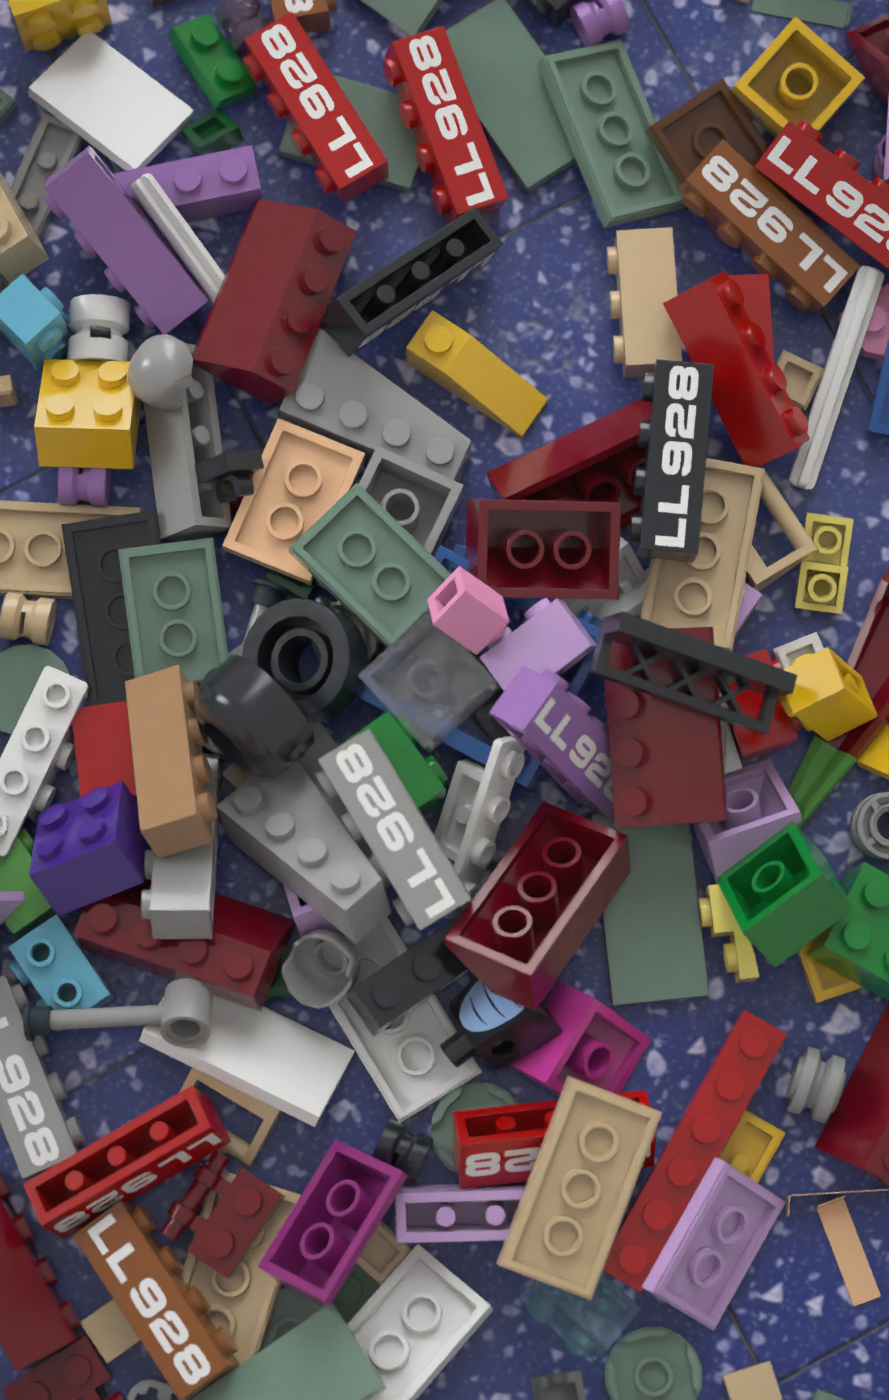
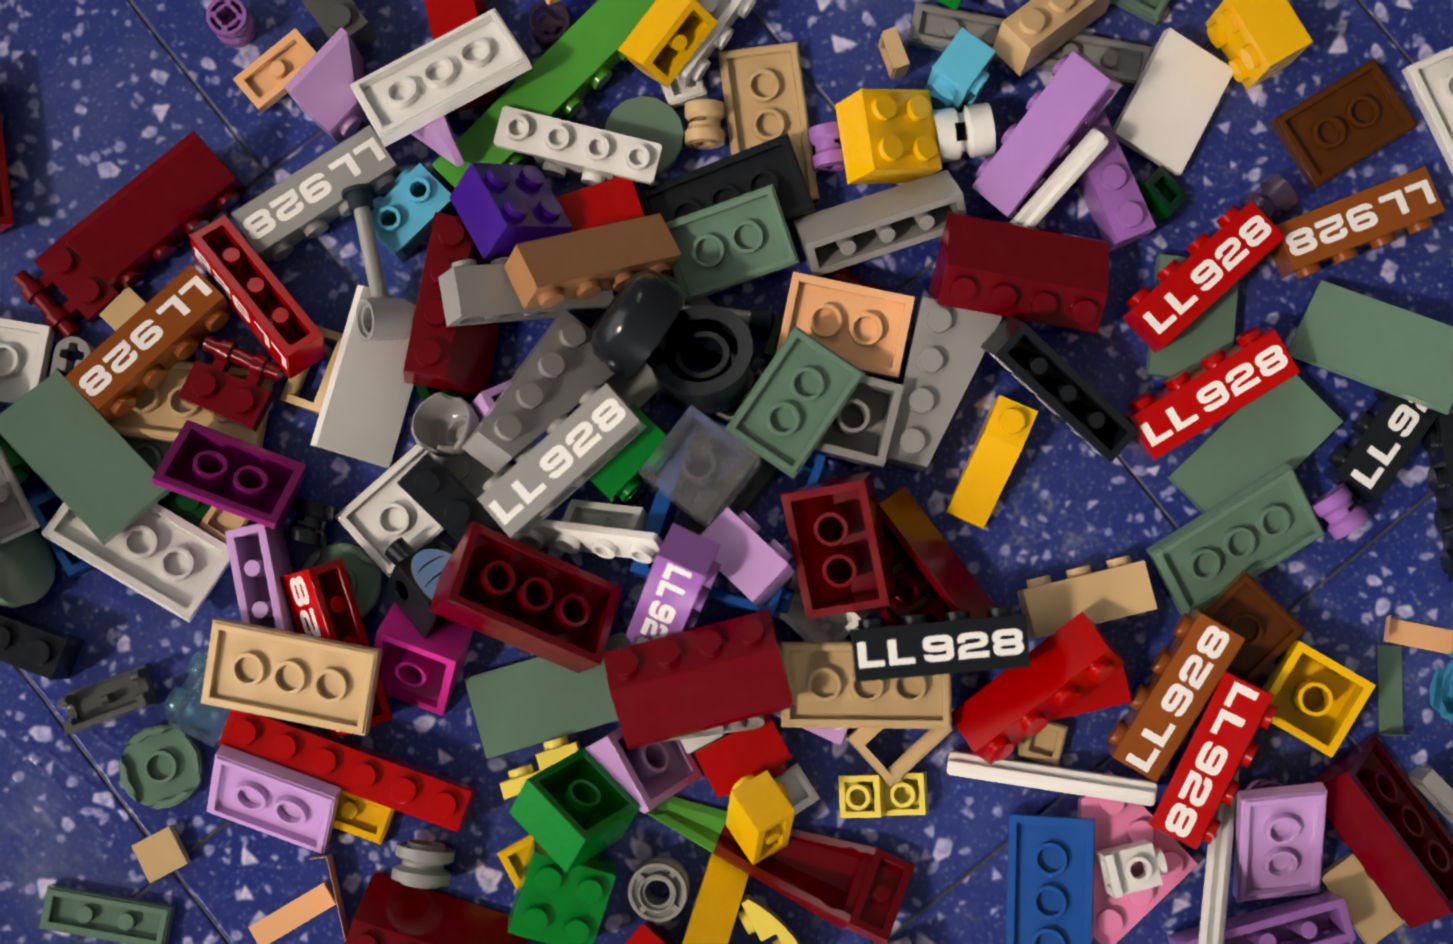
camera: 75 degrees right, 5 degrees up
light grey hair [128,334,194,412] -> none
green plate [167,13,258,110] -> none
black tile [195,450,264,503] -> none
bright pink brick [427,566,509,655] -> none
black fence [589,611,797,735] -> none

